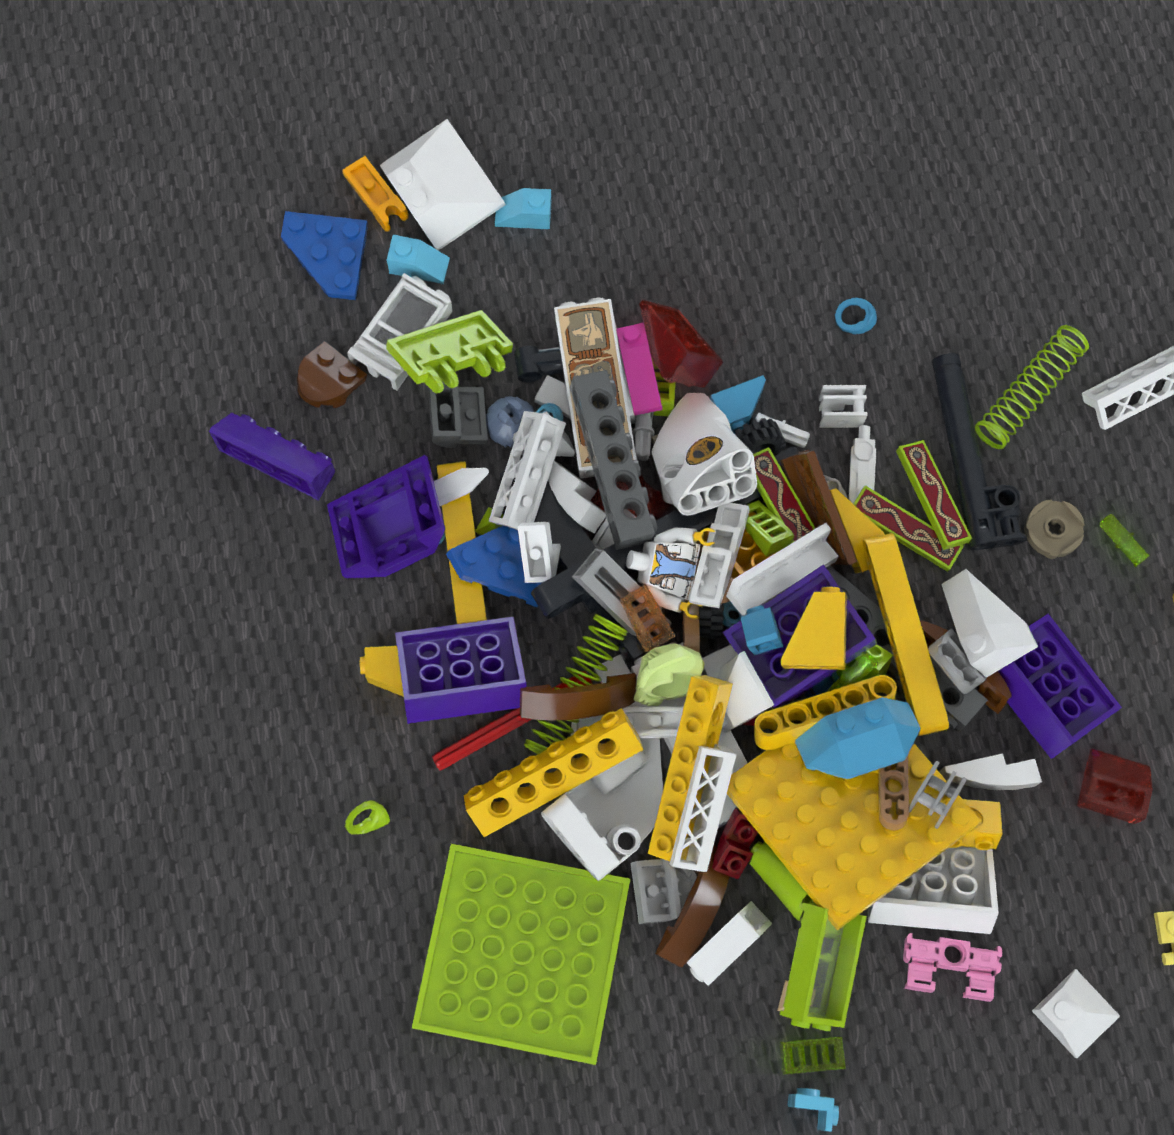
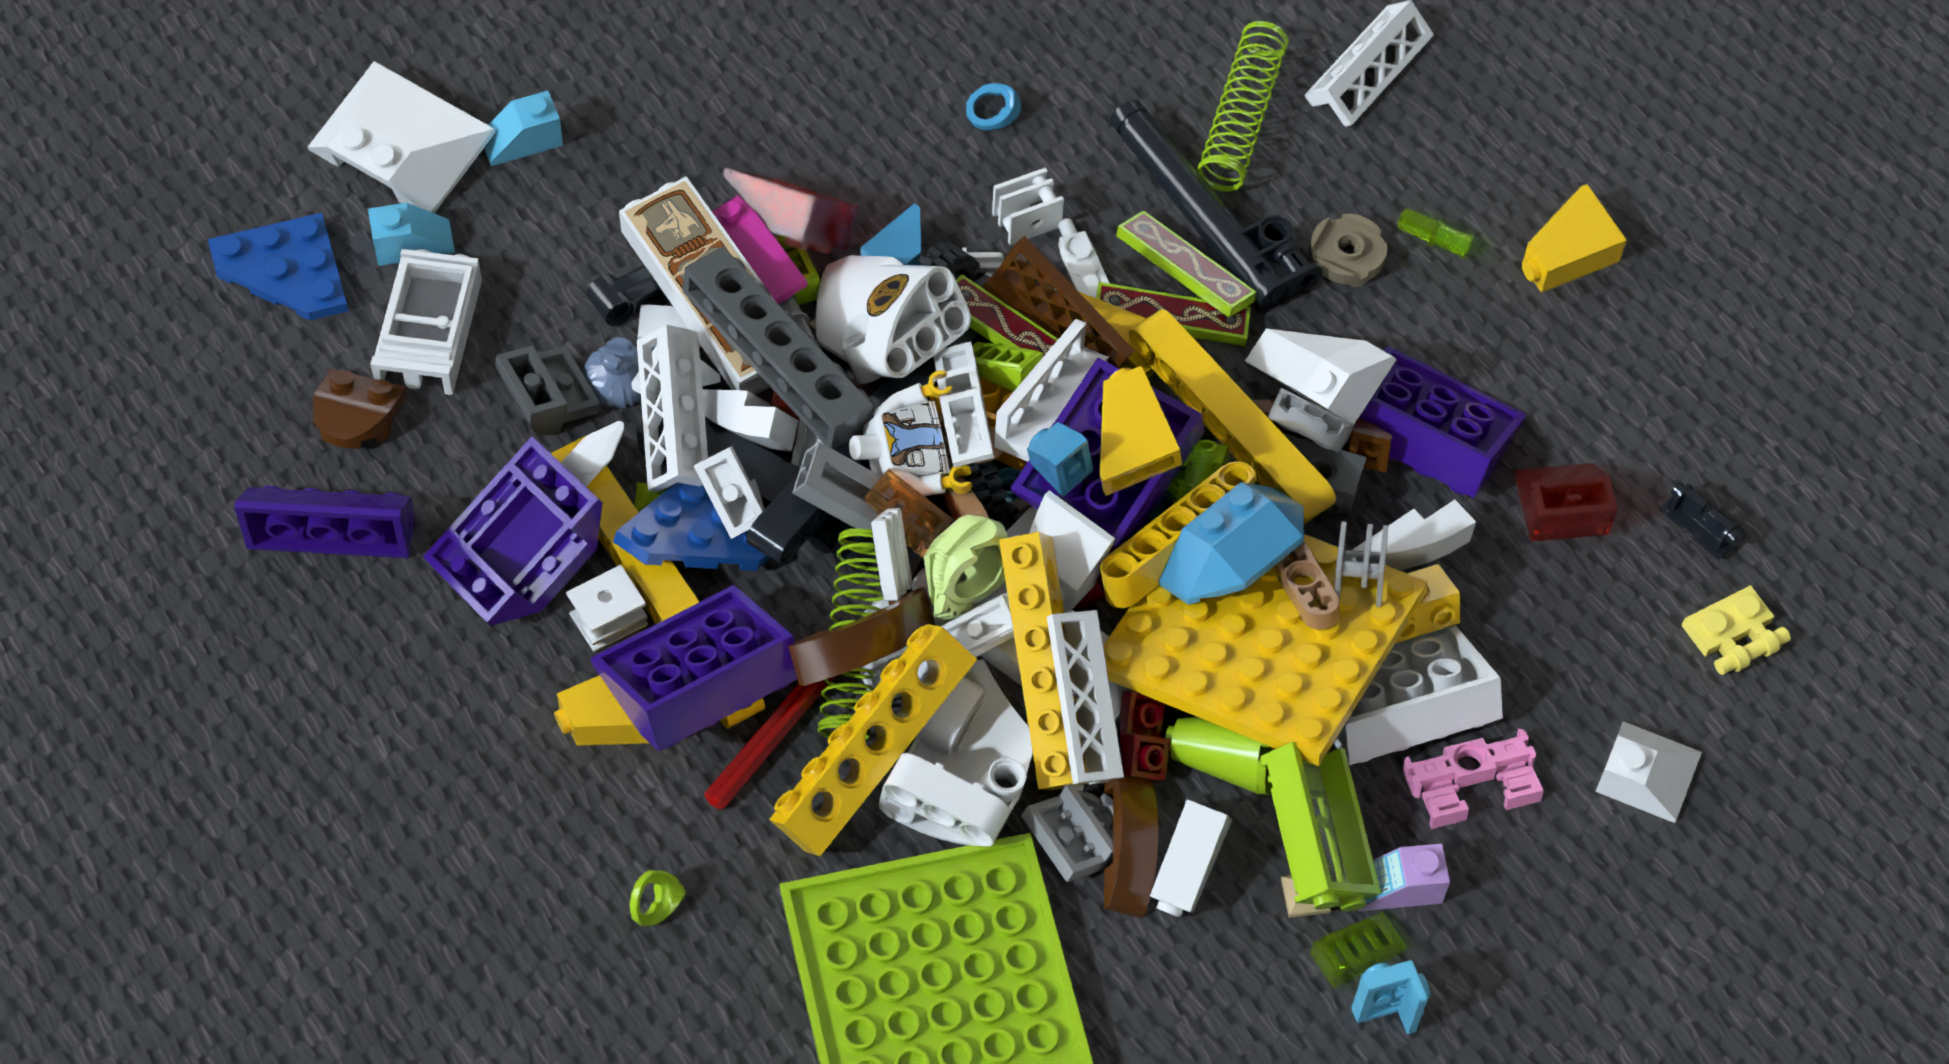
camera: 25 degrees left, 15 degrees down
light orange plate [342,156,408,232] -> none
lime hinge [386,310,513,394] -> none
none -> white piece [566,565,648,652]
none -> white tile [871,508,913,601]
none -> lavender slope [1358,844,1450,911]

